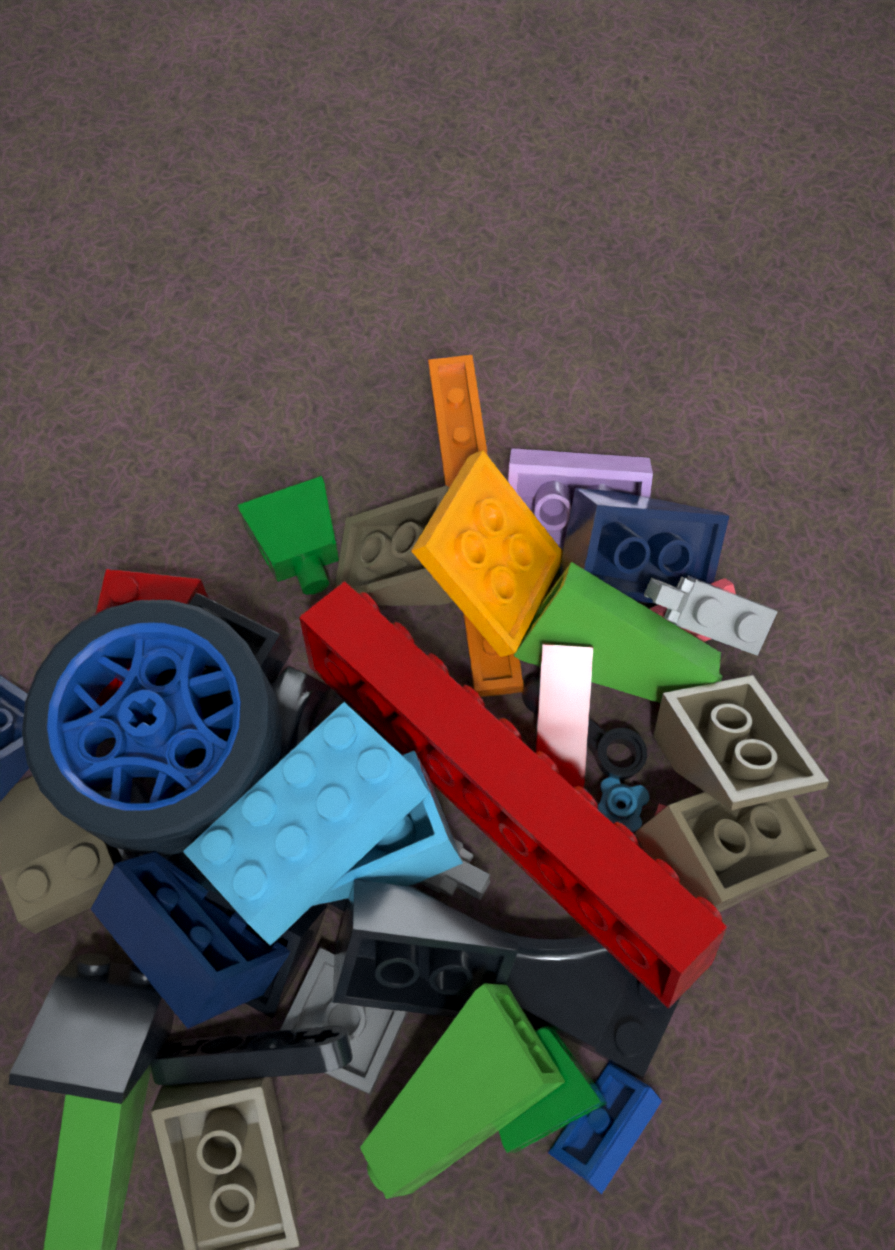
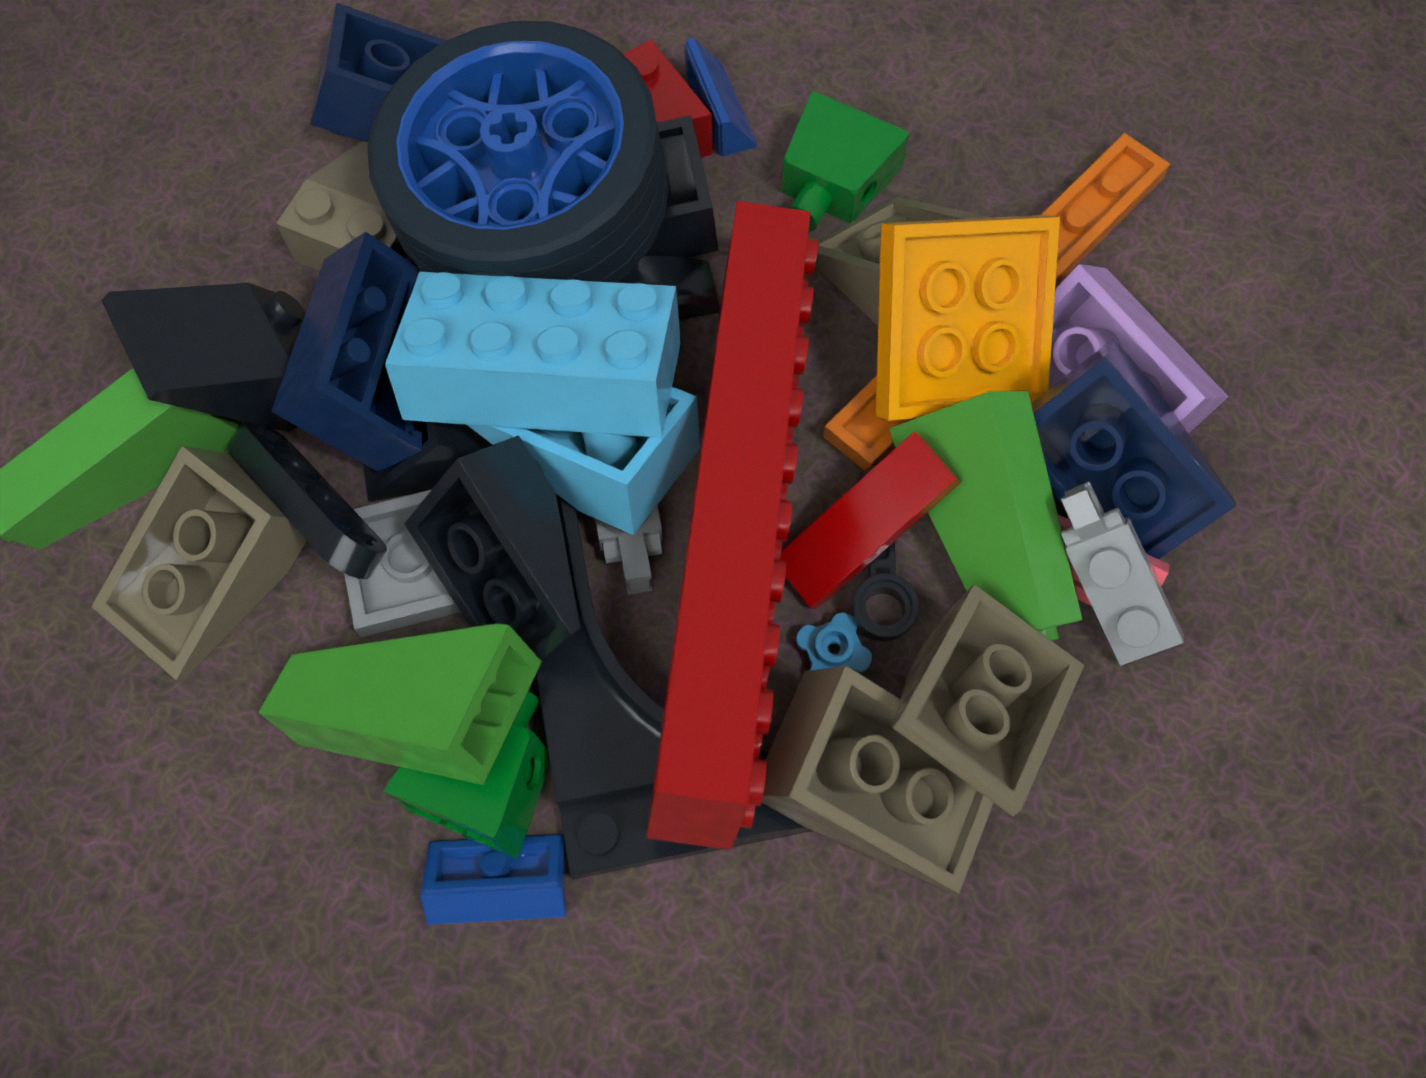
camera: 50 degrees right, 0 degrees up
none -> blue slope [685,37,758,157]

